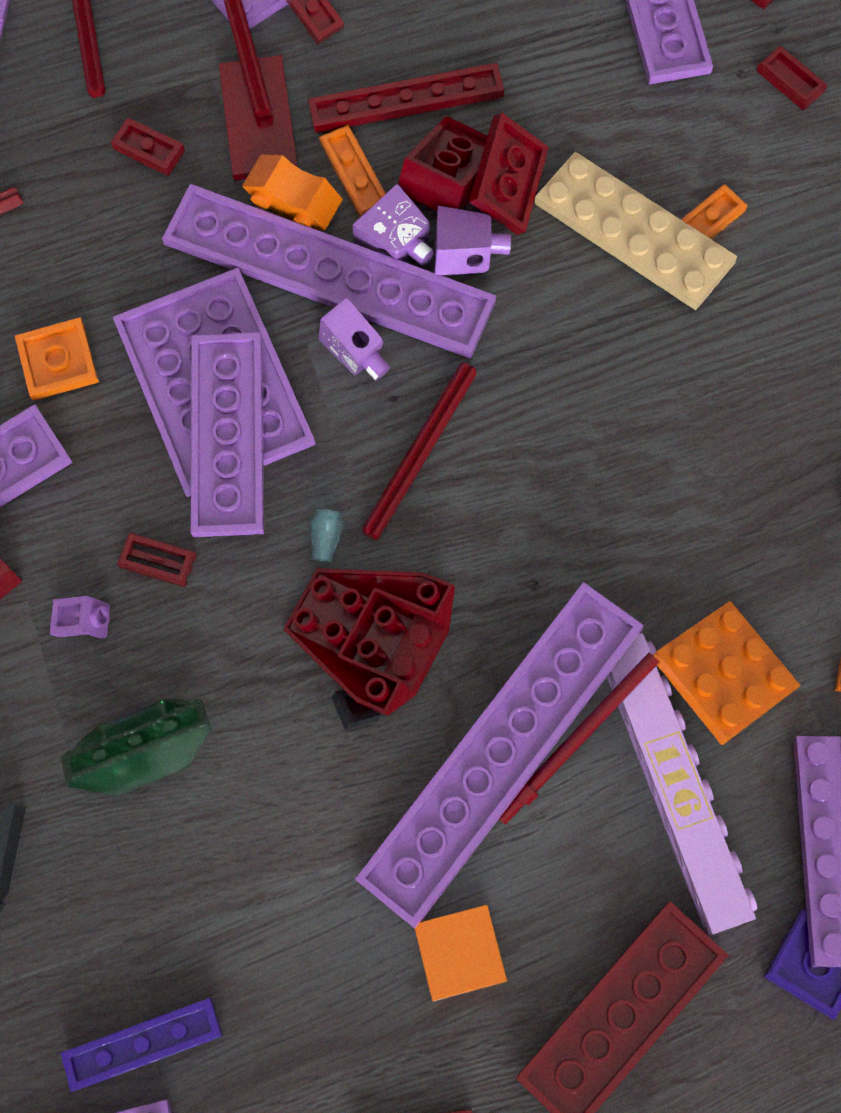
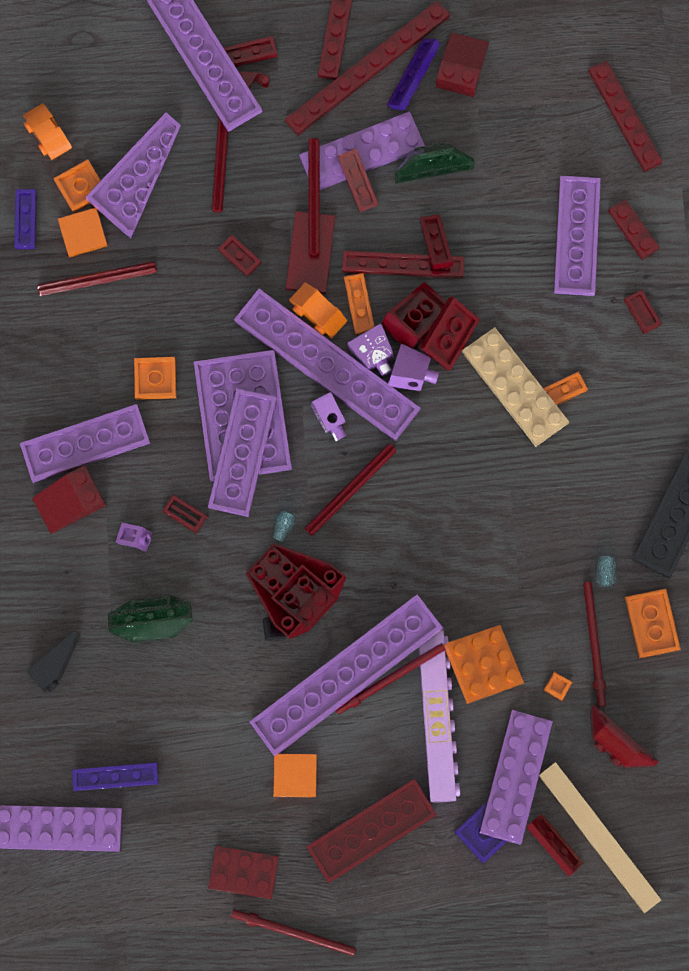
camera: 15 degrees right, 5 degrees up
none -> dark red plate [420,214,453,269]

